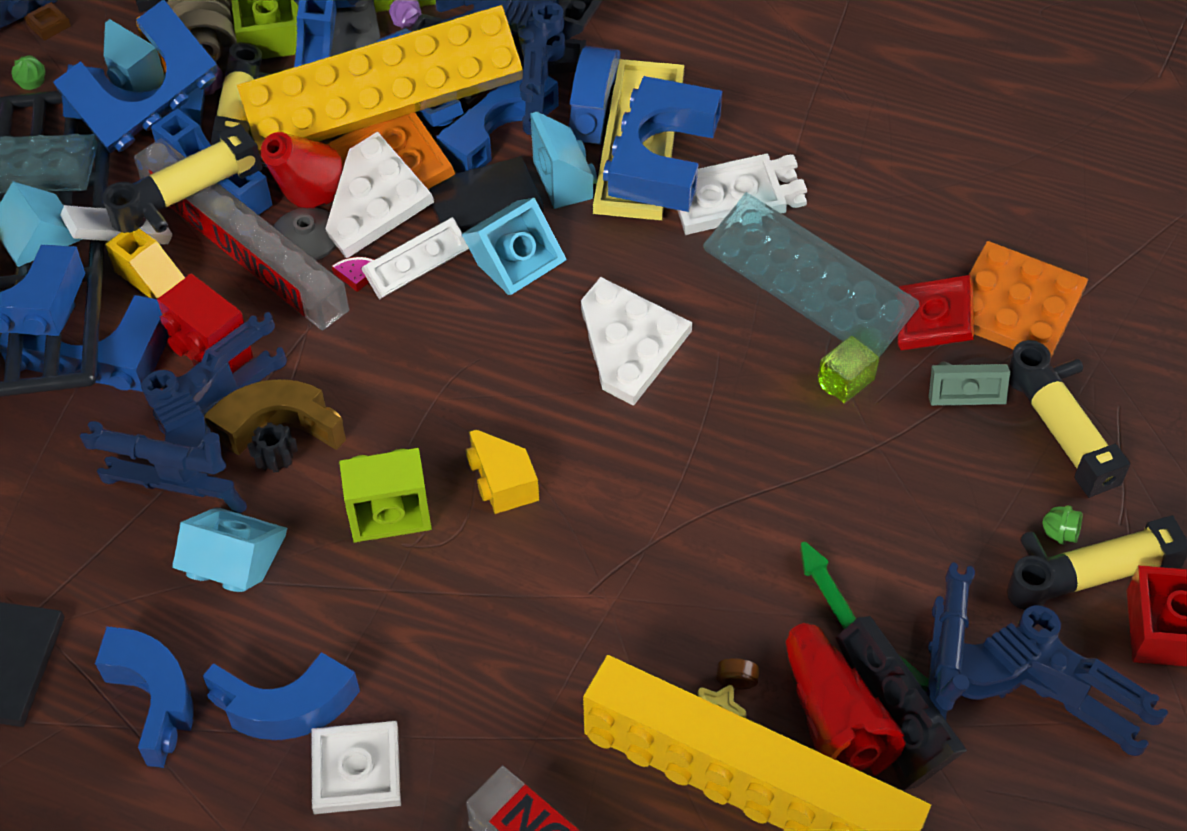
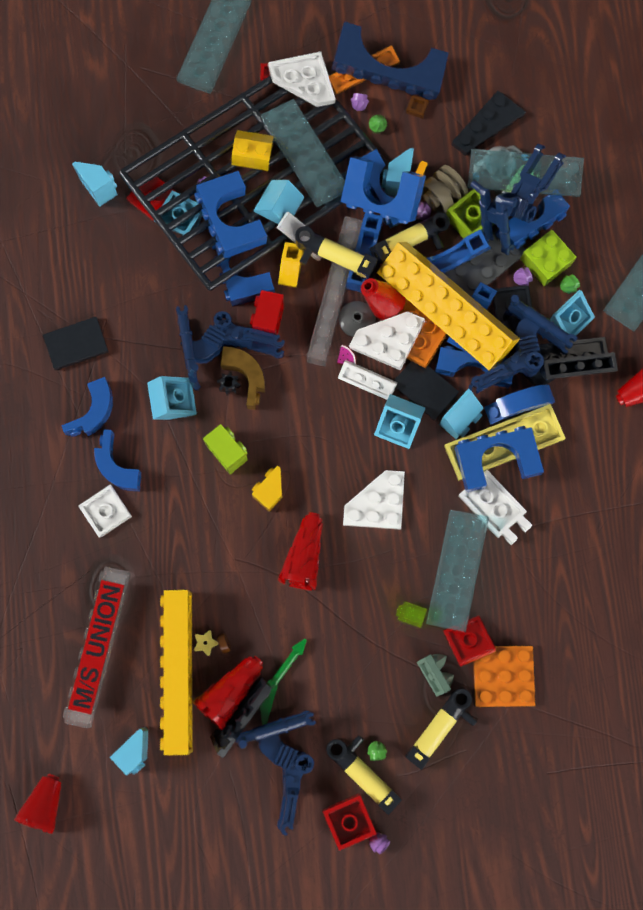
camera: 60 degrees right, 25 degrees up
none -> red cone [278,512,323,591]

